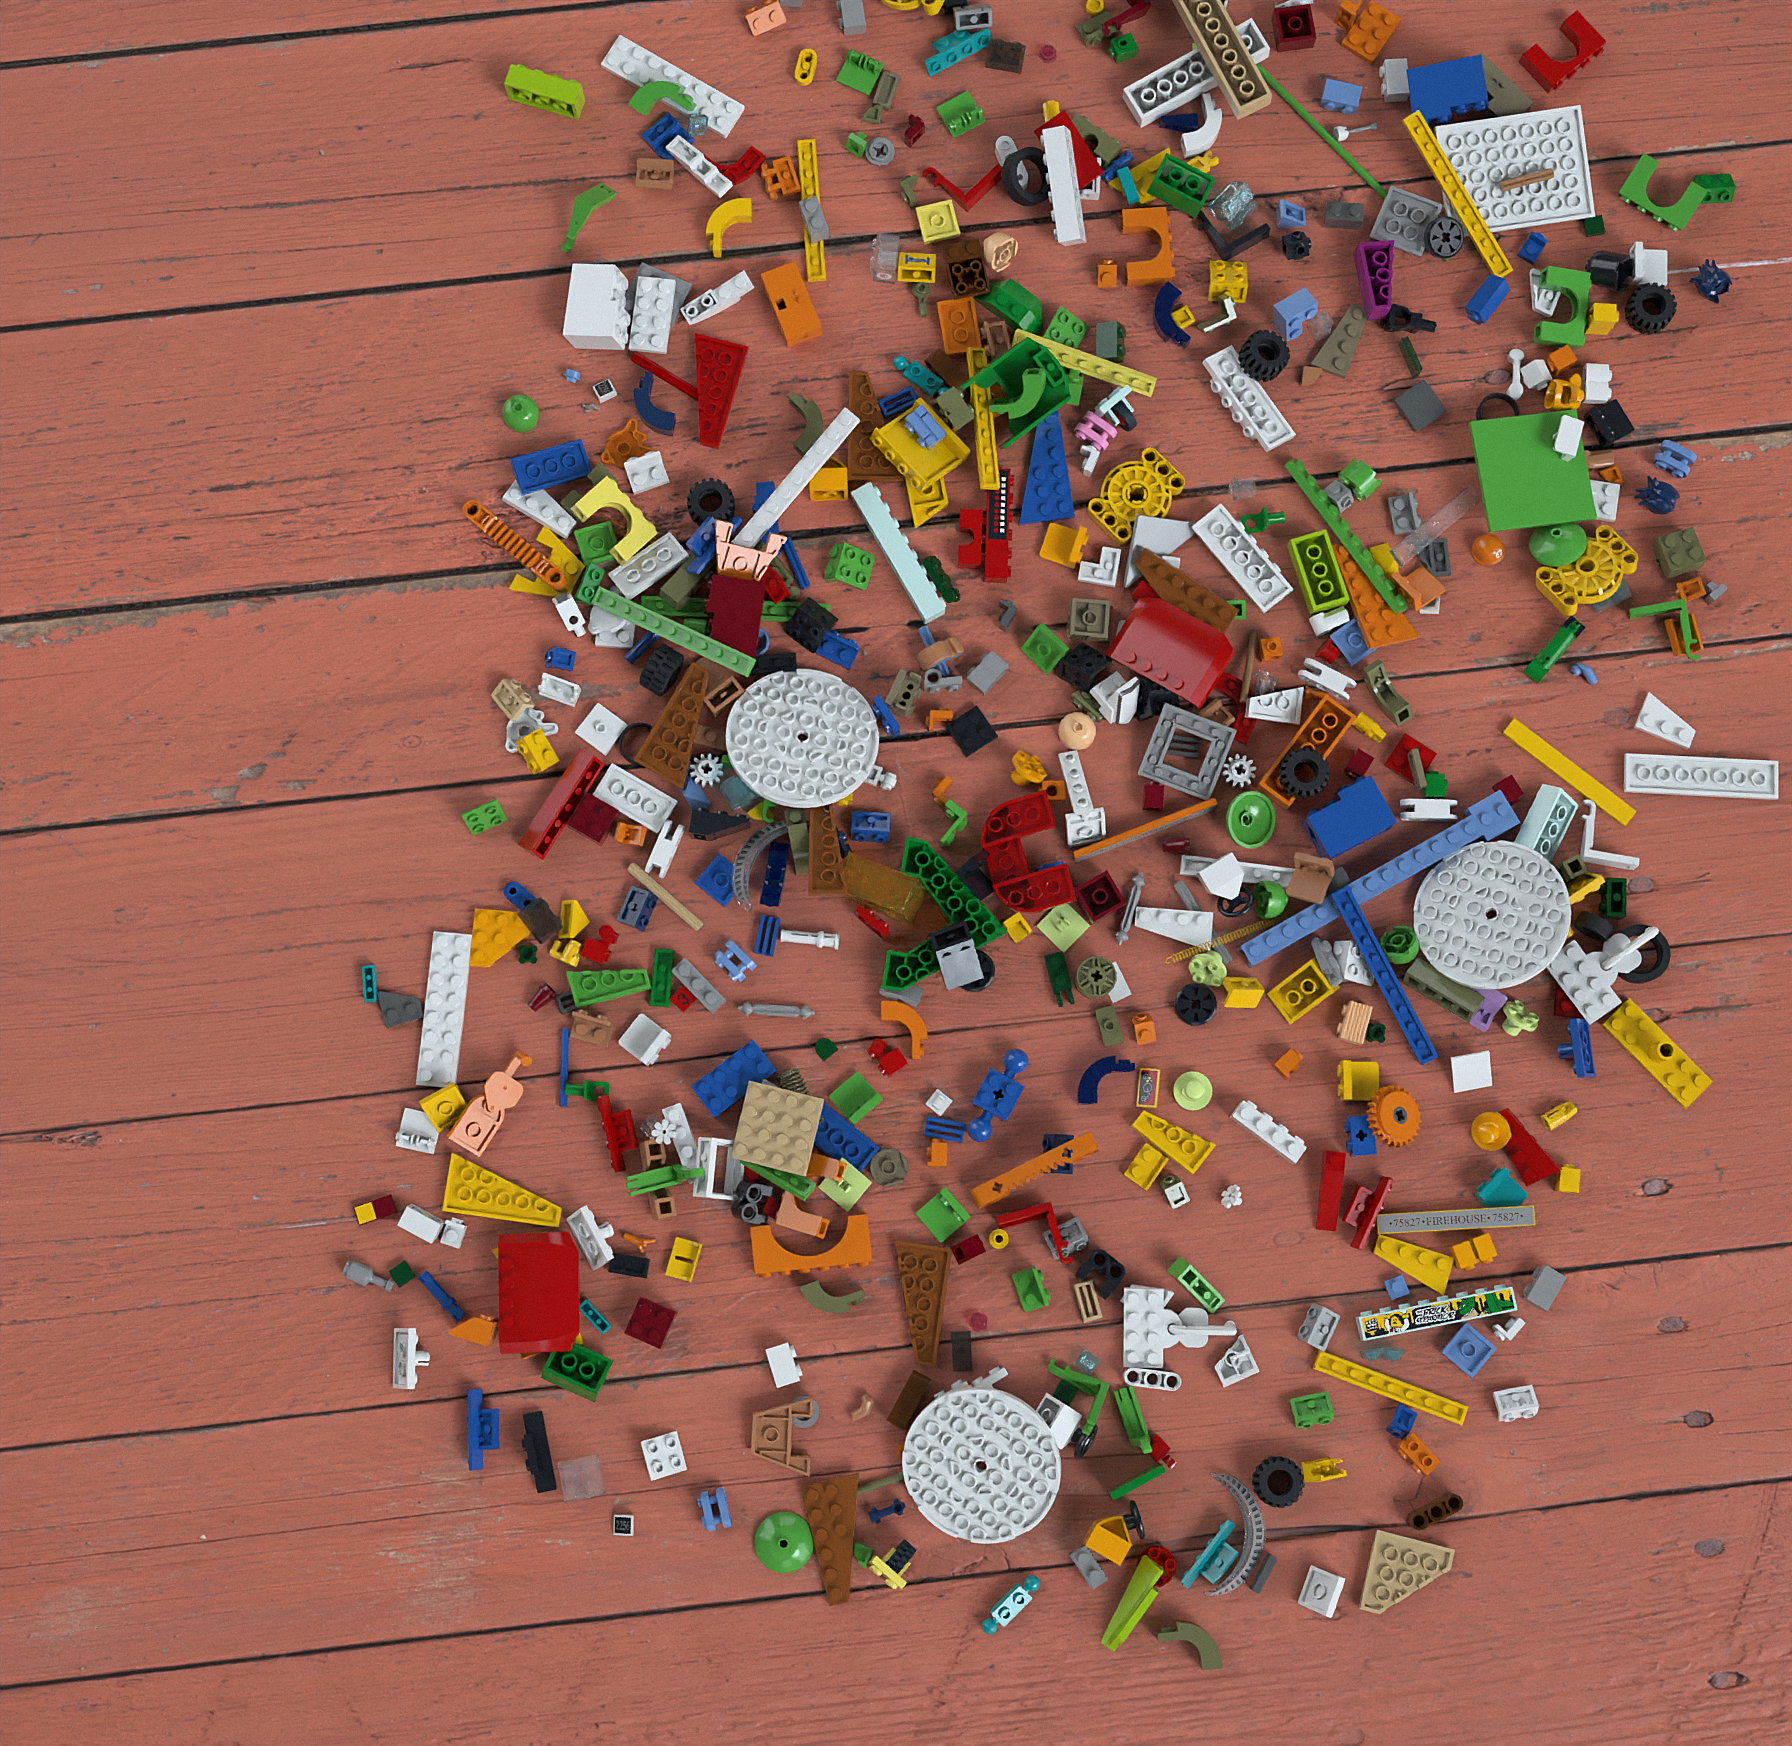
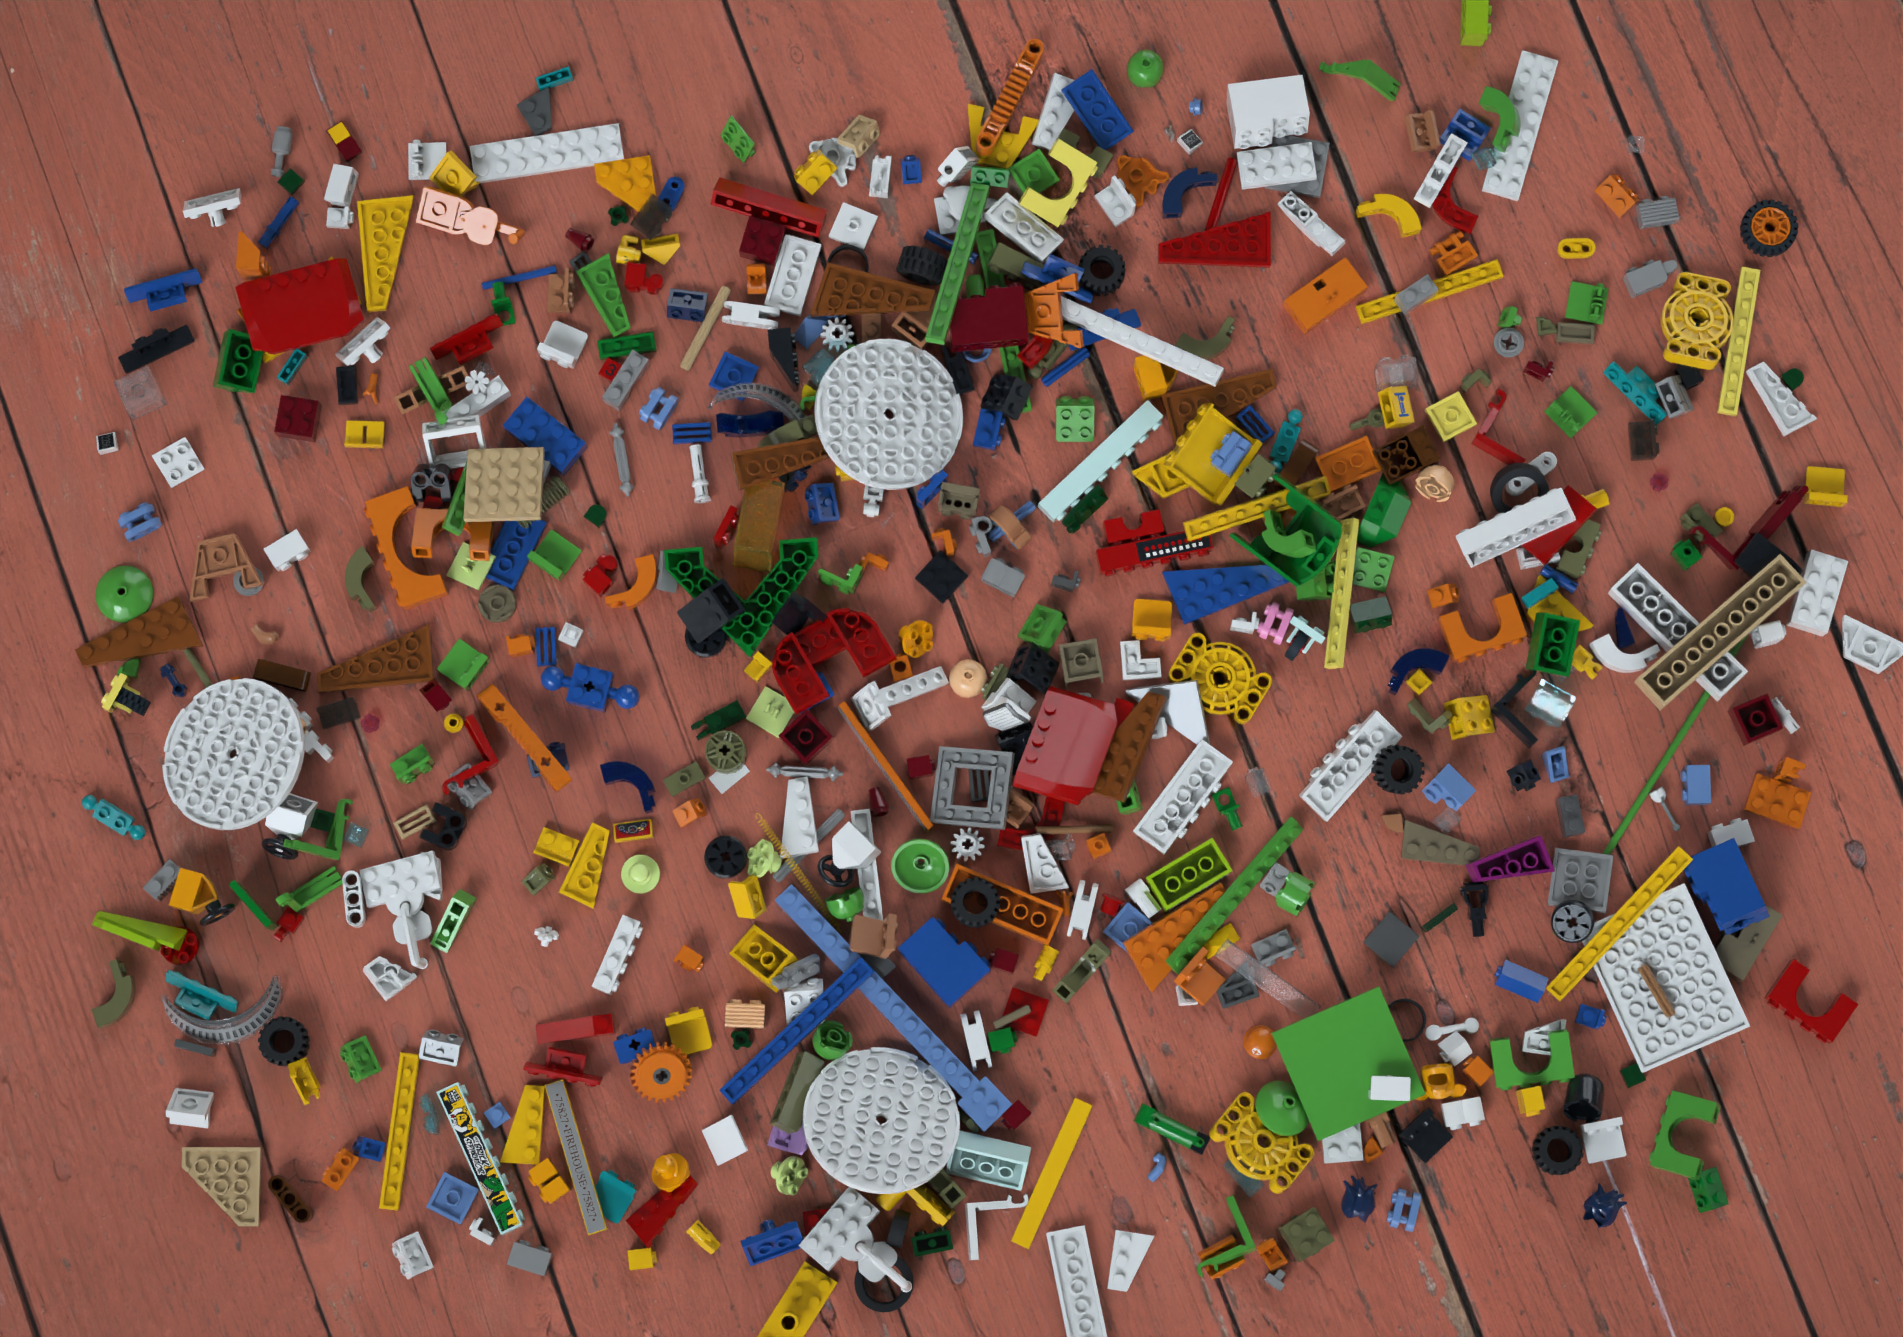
camera: 75 degrees right, 0 degrees up
none -> olive tile [959,1109,980,1134]

